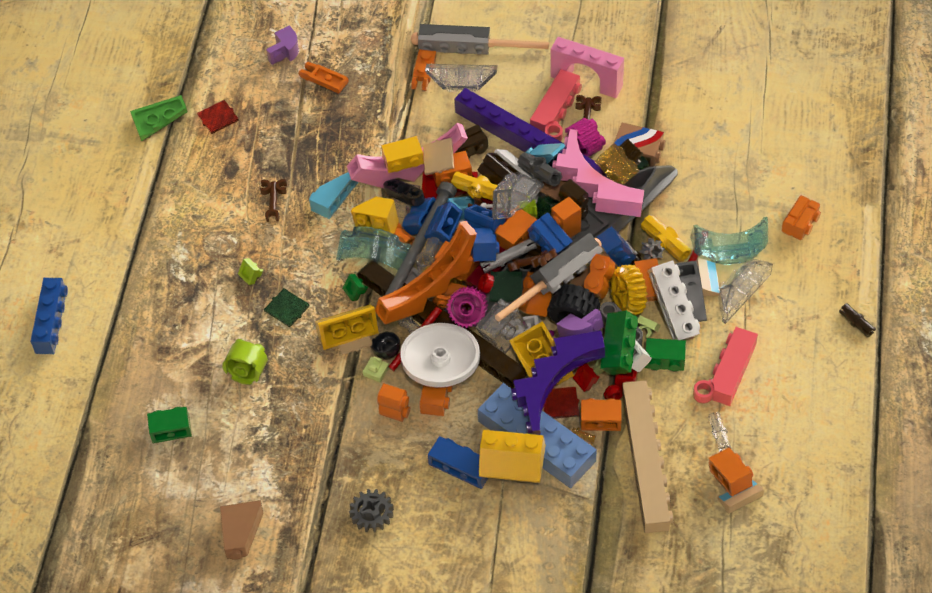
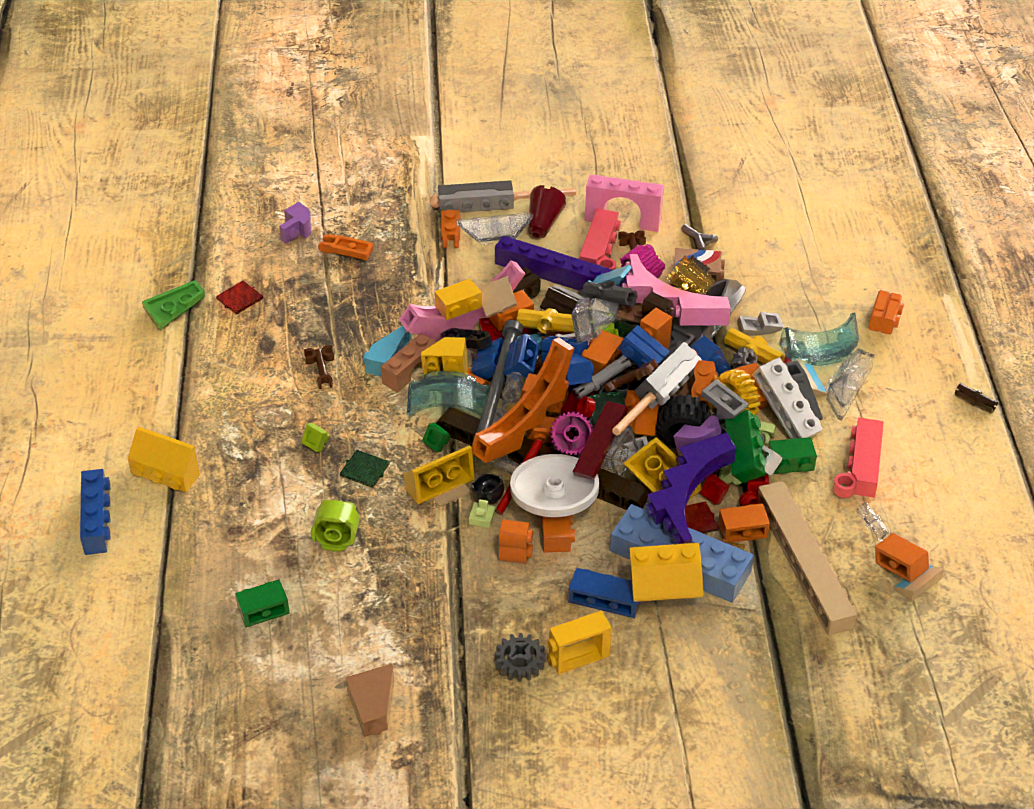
camera: 15 degrees left, 10 degrees down
none -> yellow slope [128,426,200,493]
none -> nougat arch [381,333,437,393]
none -> dark red cone [528,185,566,239]
none -> yellow window [547,610,612,675]
none -> dark red tile [572,401,628,481]
none -> flat silver piece [681,224,718,250]
none -> light grey slope [701,379,749,419]
none -> light grey slope [737,312,783,336]

